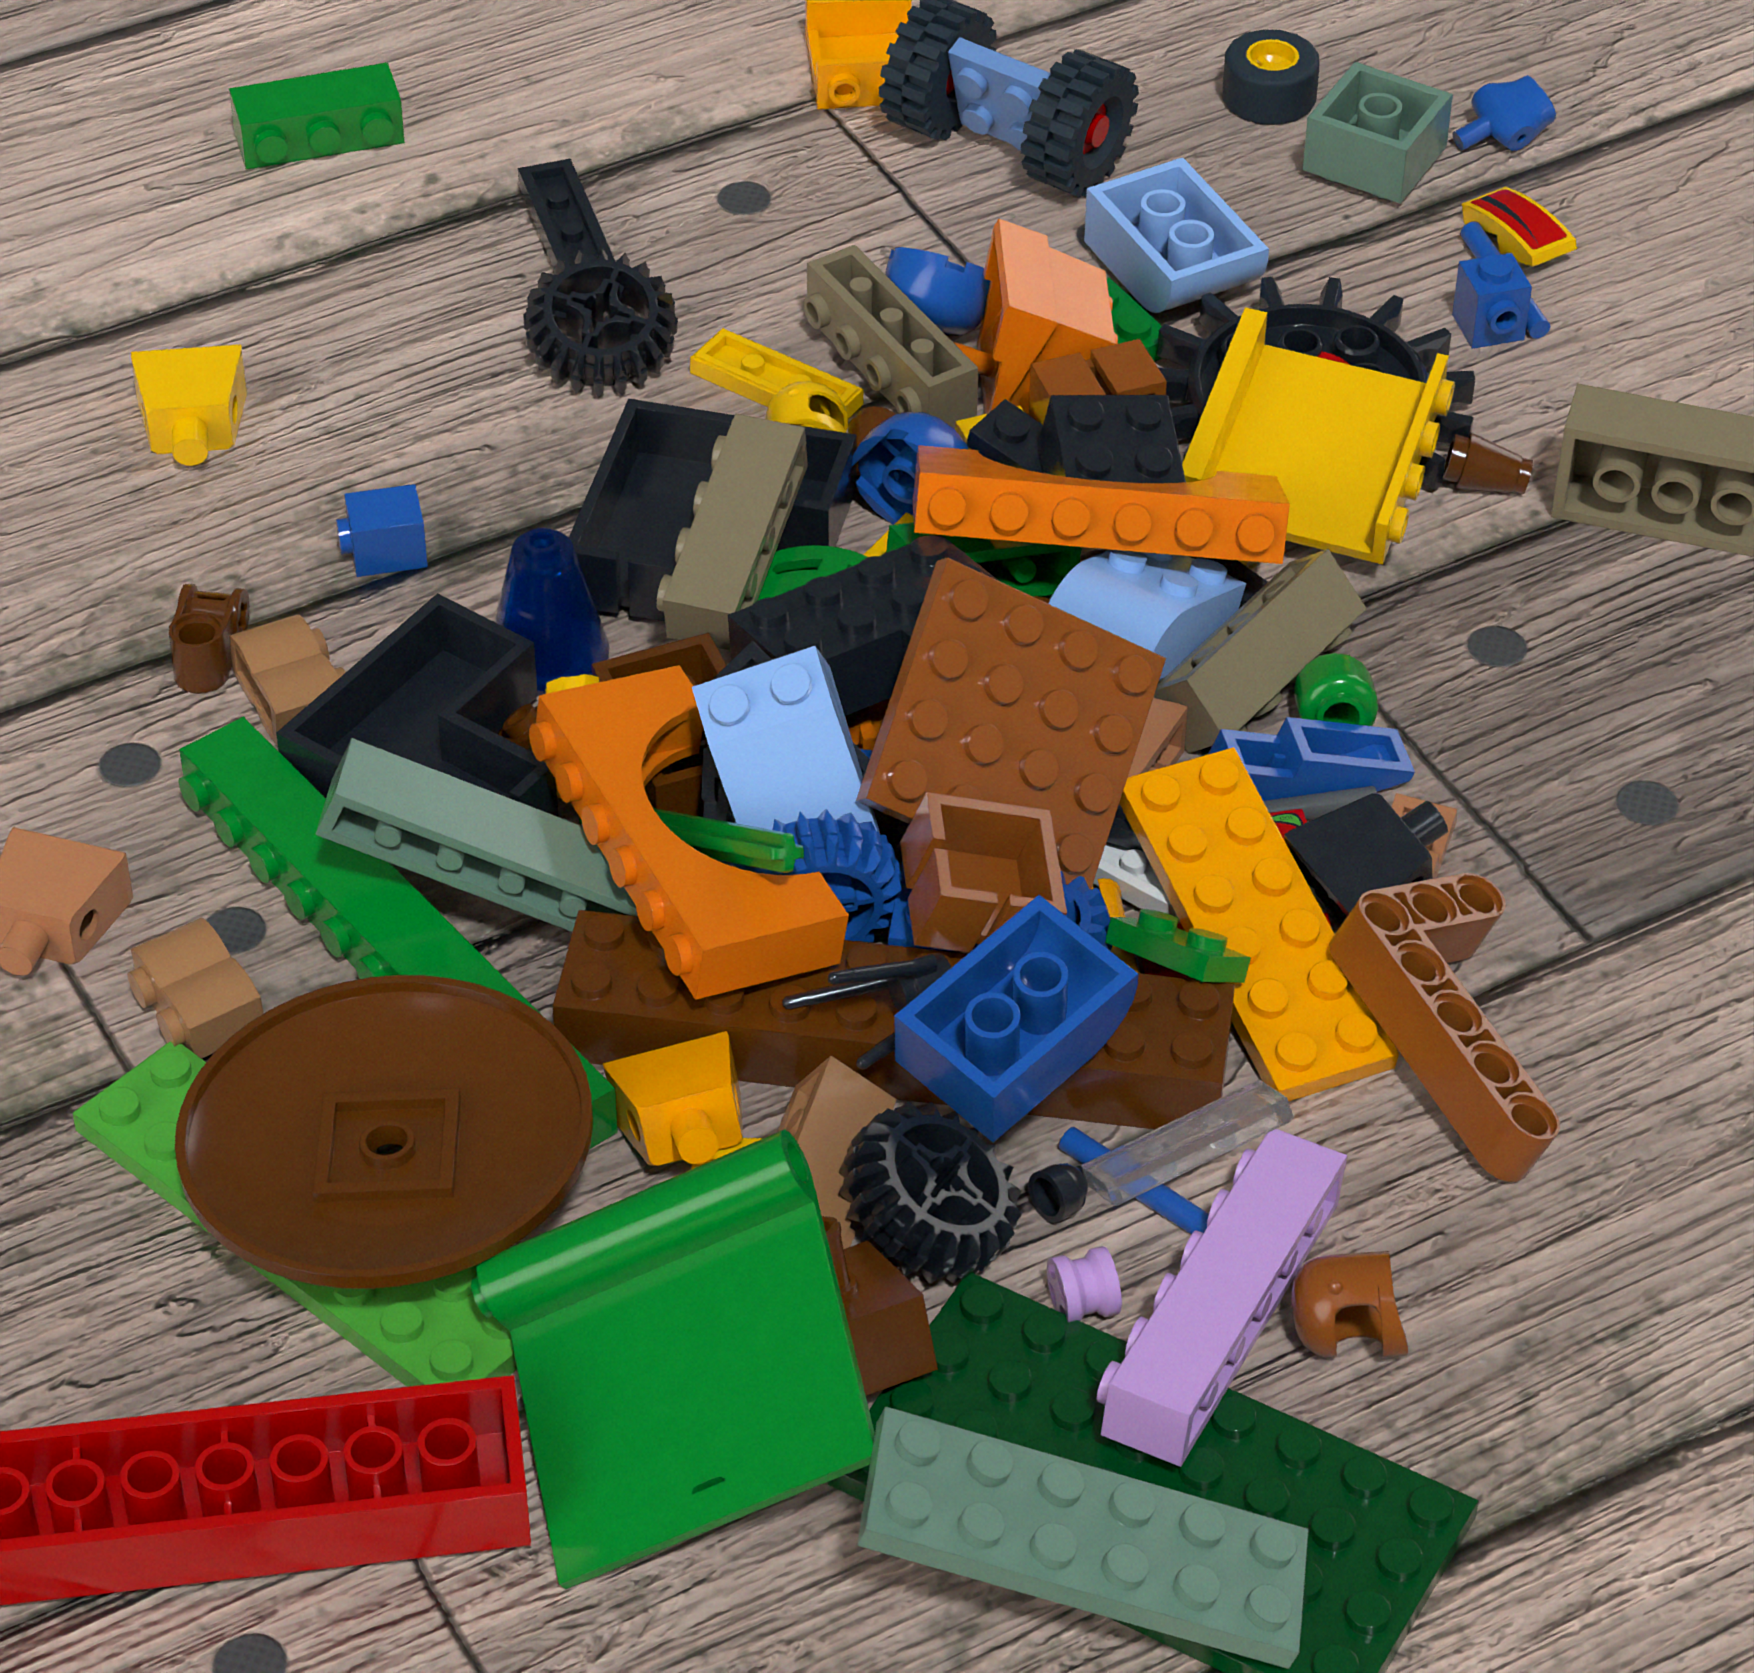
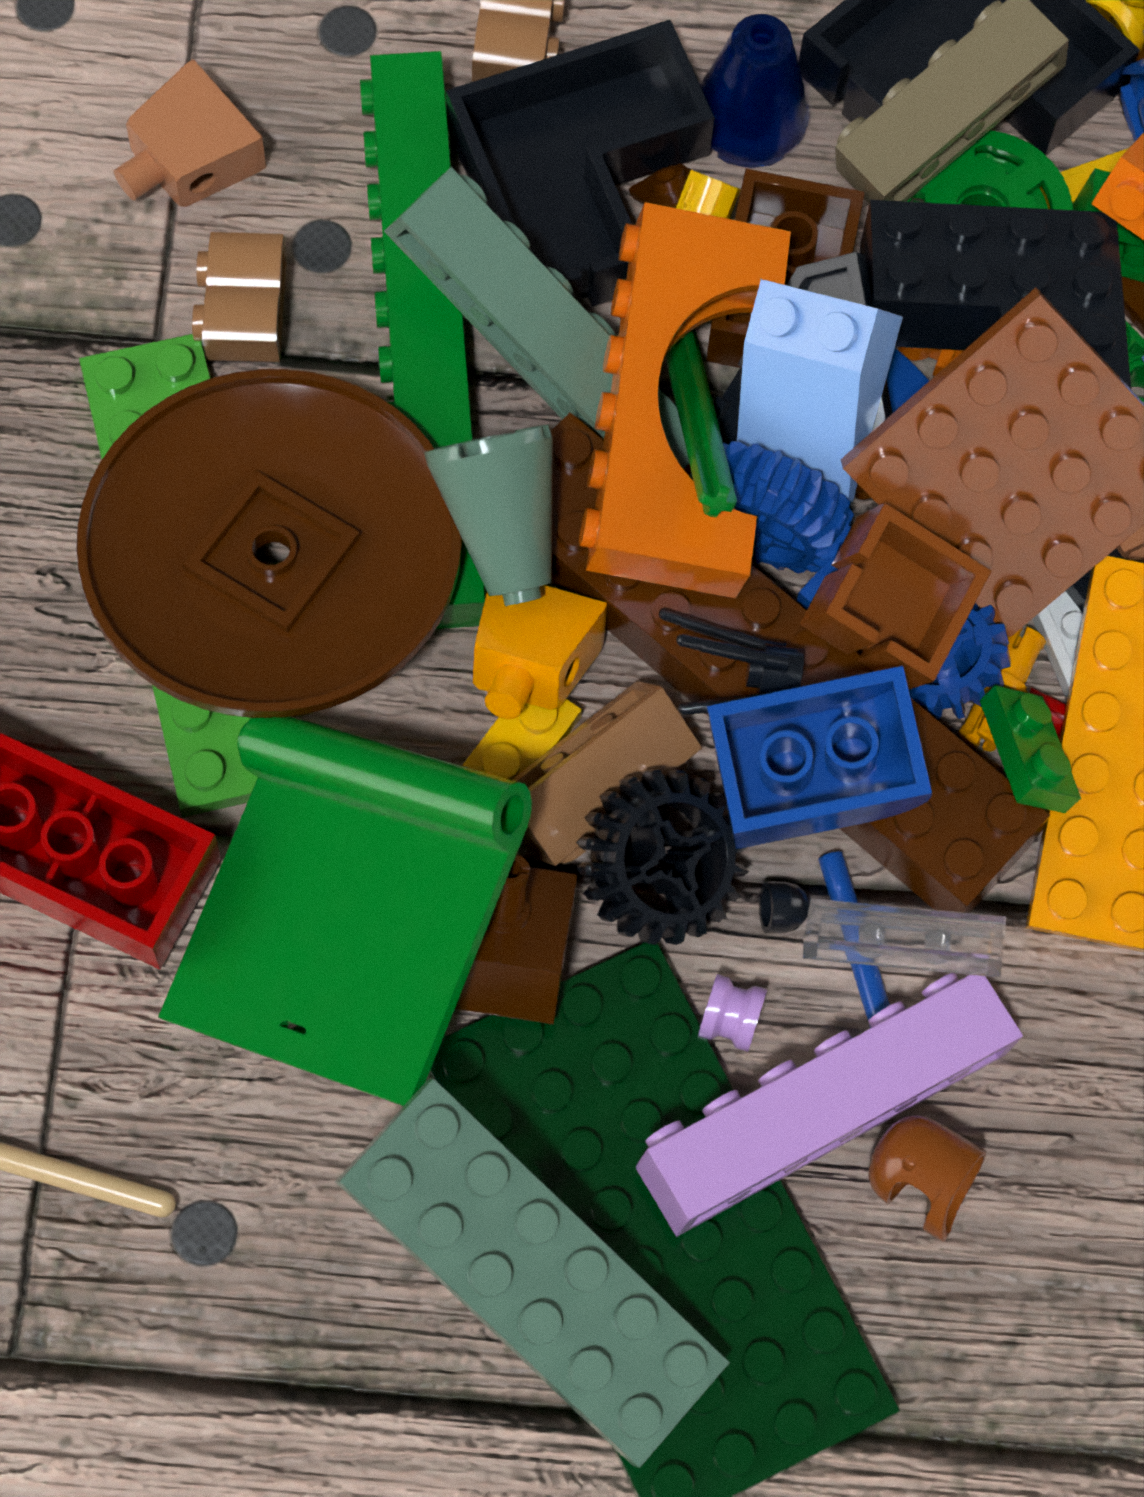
camera: 30 degrees right, 25 degrees up
none -> sand green cone [424,424,553,606]

